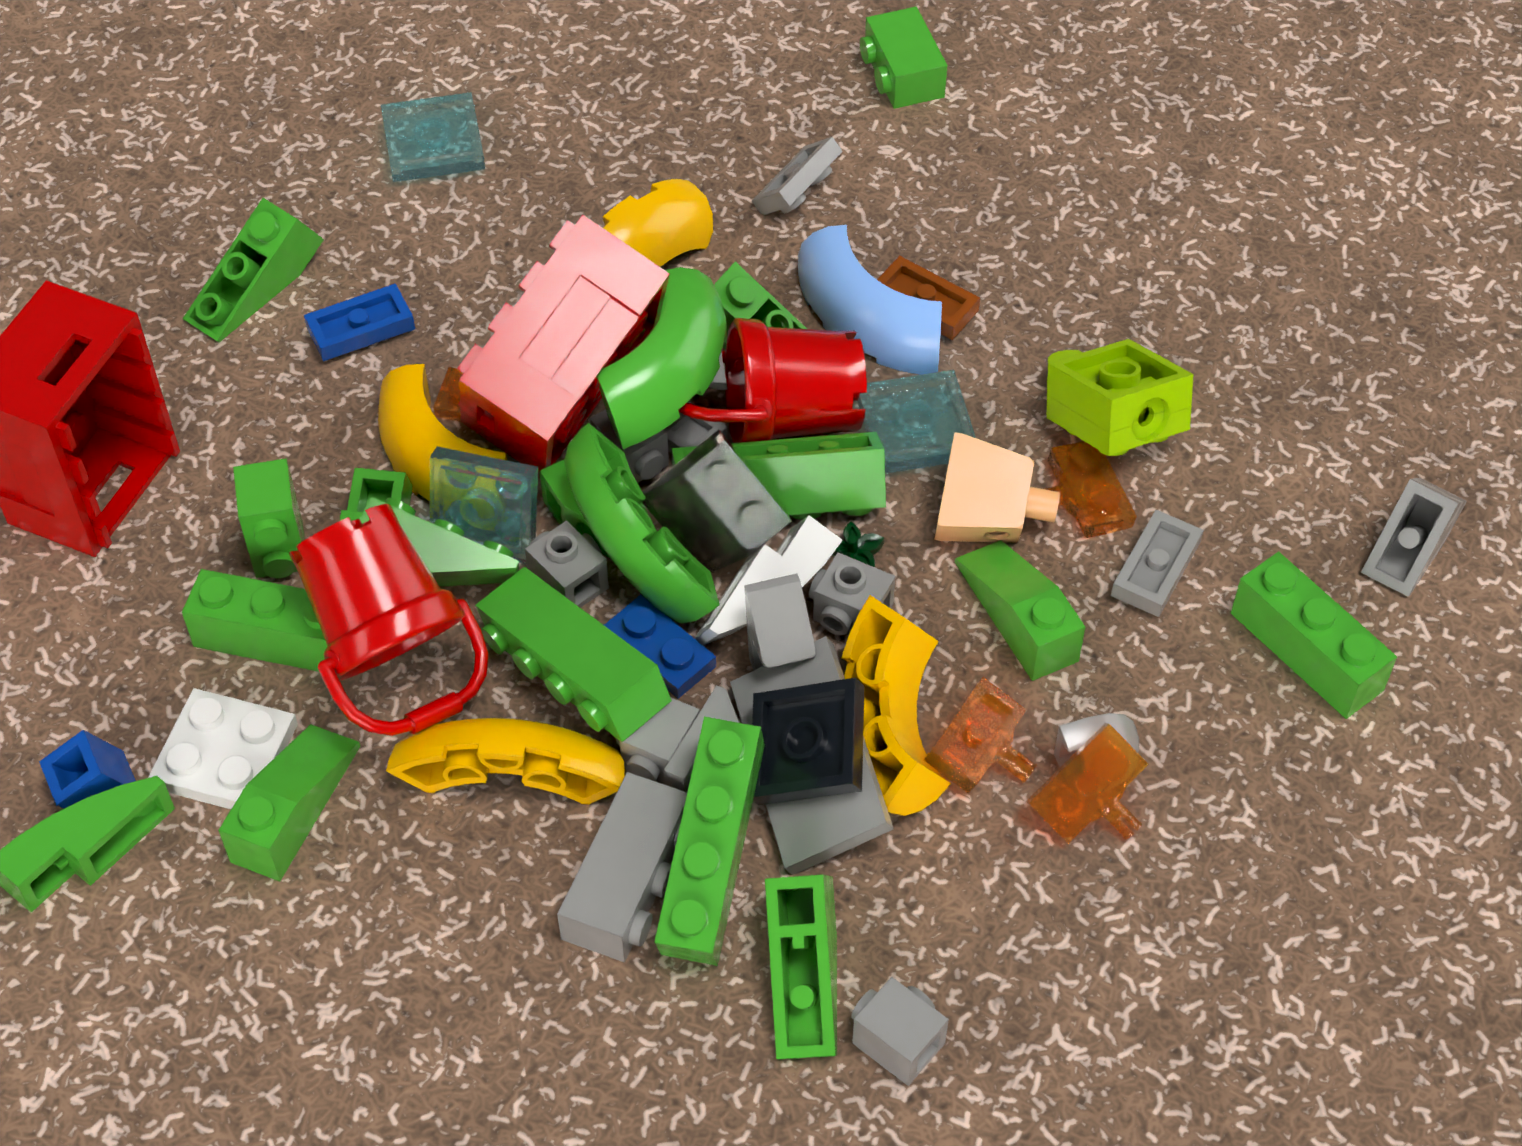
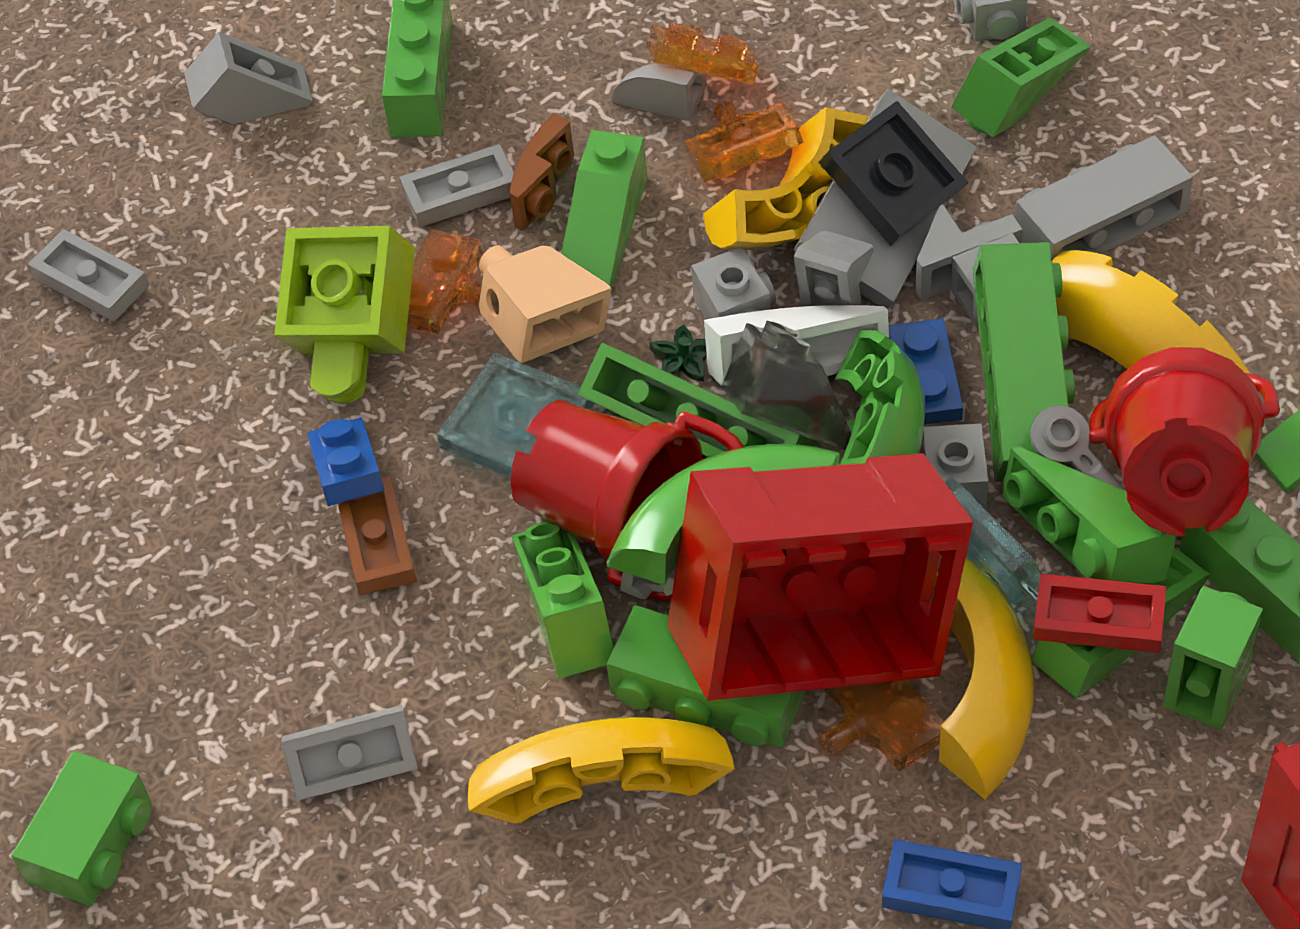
camera: 135 degrees left, 0 degrees up
bright green brick [654,716,765,966] -> none
light blue brick [798,225,942,376] -> none
none -> light grey plate [28,229,149,322]
none -> blue plate [307,417,385,506]
none -> dark orange slope [510,113,574,231]
none -> light grey plate [1030,405,1126,491]
none -> red plate [1033,574,1166,653]

